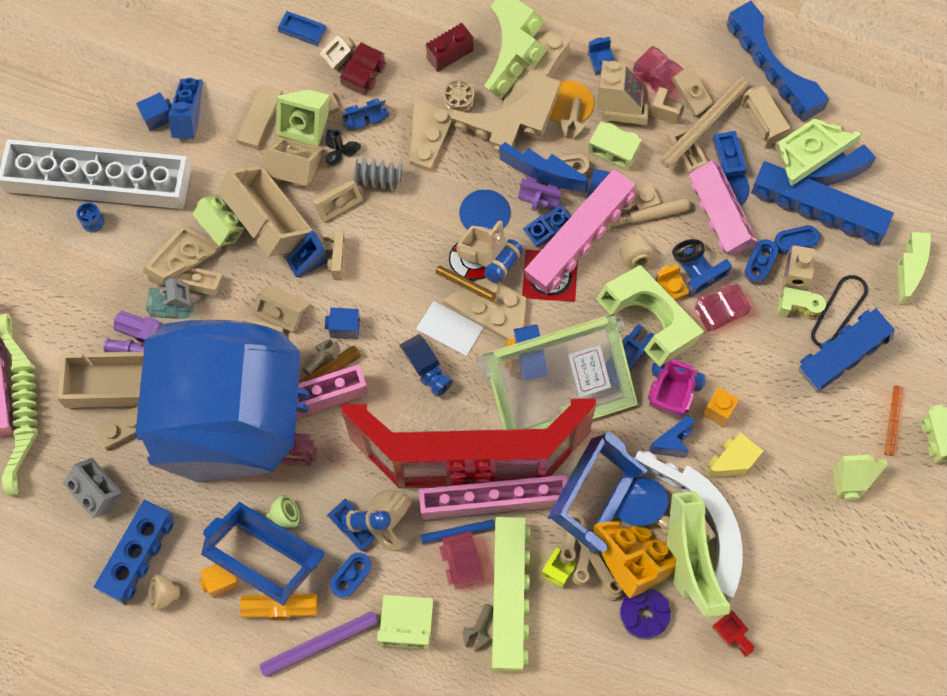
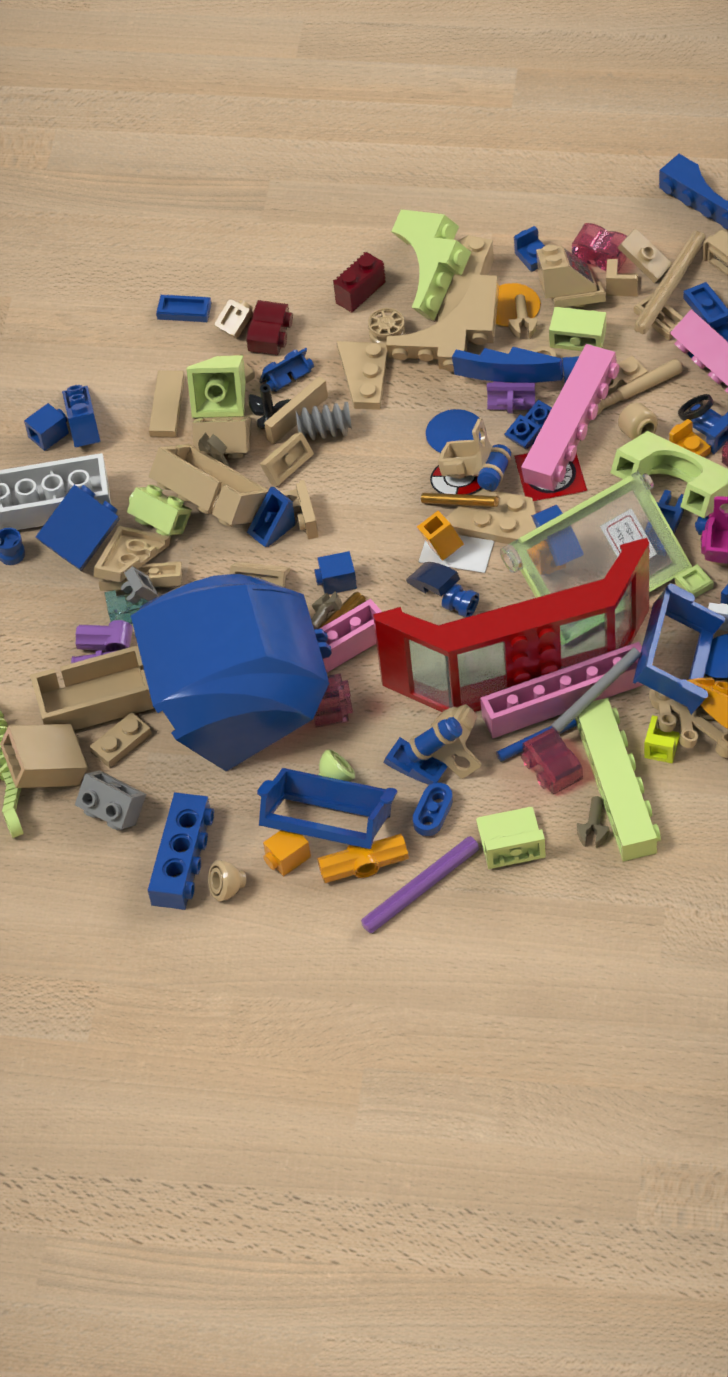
camera: 10 degrees left, 15 degrees down
none -> tan brick [0,724,88,788]
none -> blue brick [36,484,120,572]
none -> dark tan bar [198,432,231,468]
none -> tan tile [264,376,328,444]
none -> light orange brick [417,510,464,561]
none -> light grey bar [551,647,641,733]
none -> yellowish green tile [675,564,714,598]

